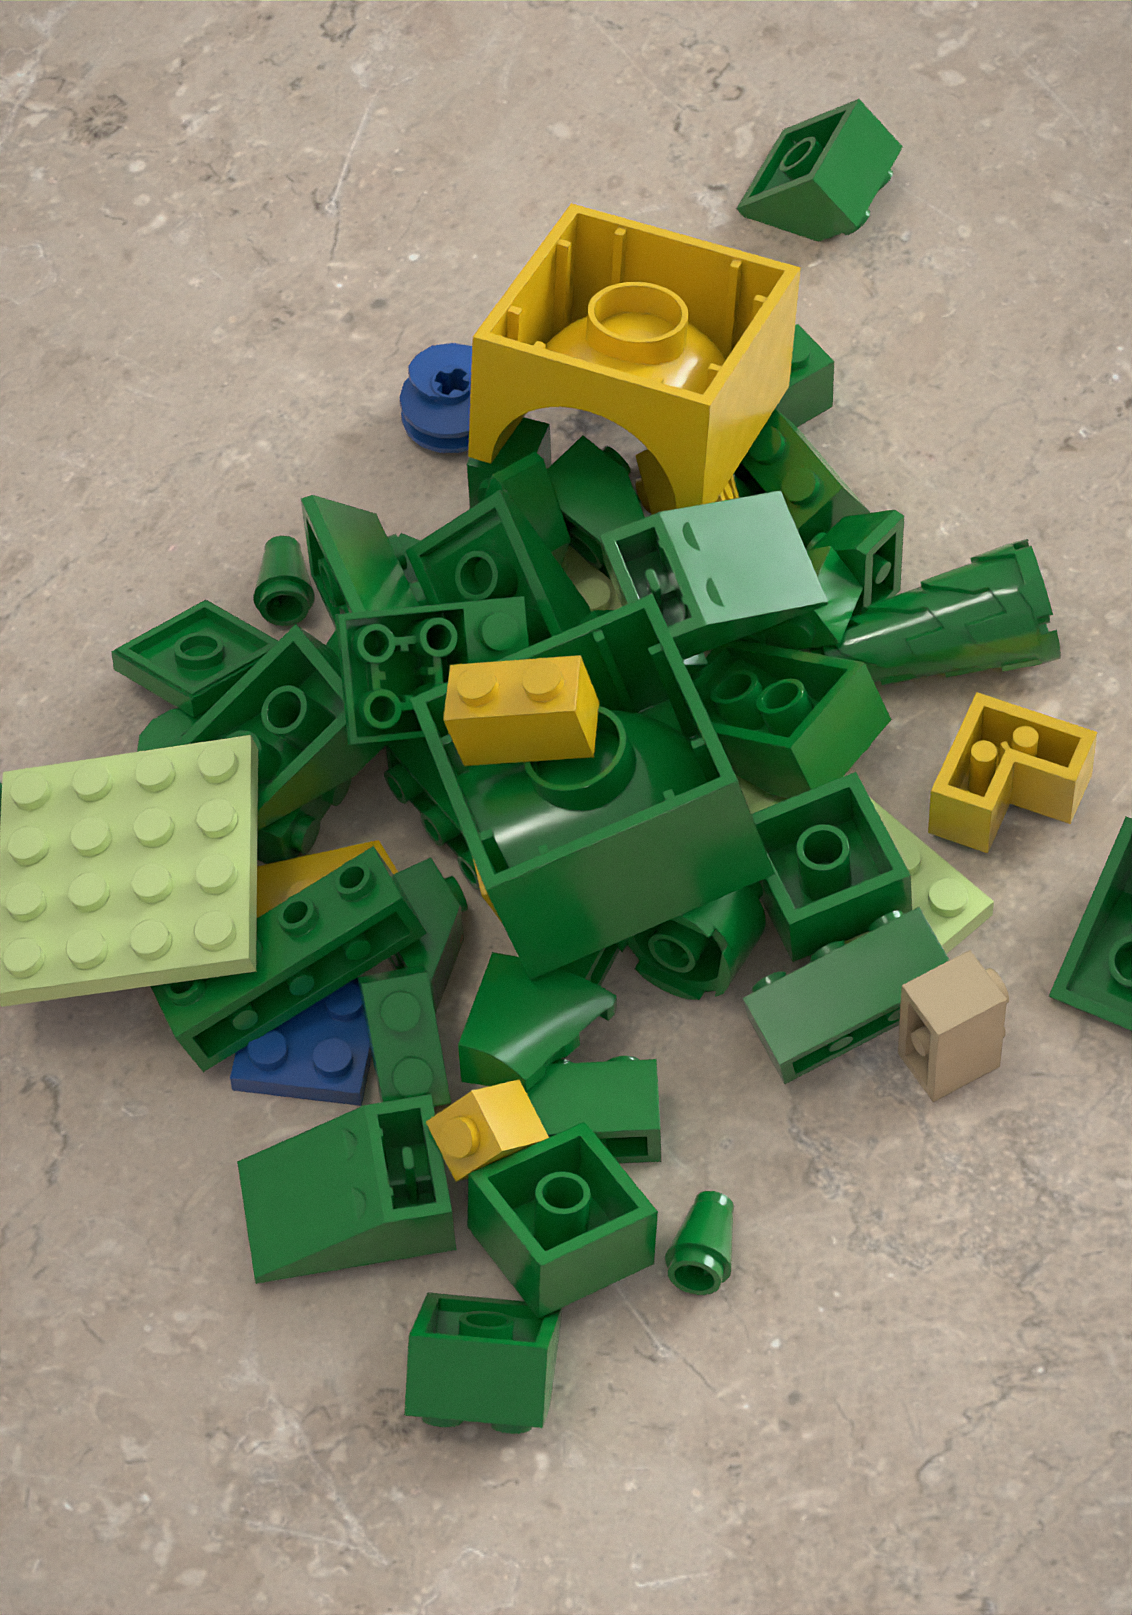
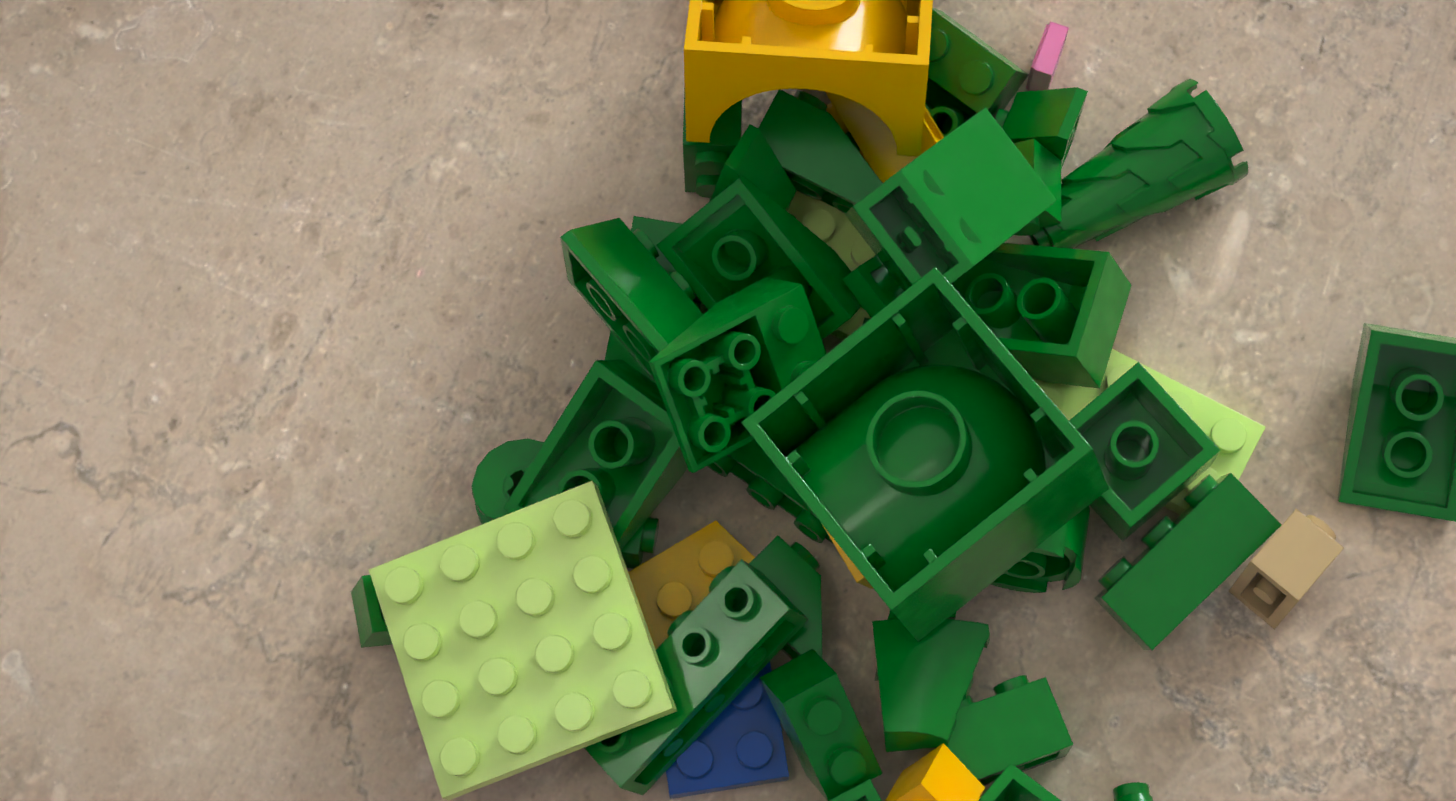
camera: 20 degrees left, 15 degrees up
green tile [111,600,278,717] -> none
green cone [253,535,315,626] -> none
blue piece [399,343,472,453] -> none
yellow brick [443,655,599,766] -> none
yellow brick [928,692,1097,853] -> none
none -> bright pink tile [1026,21,1069,91]

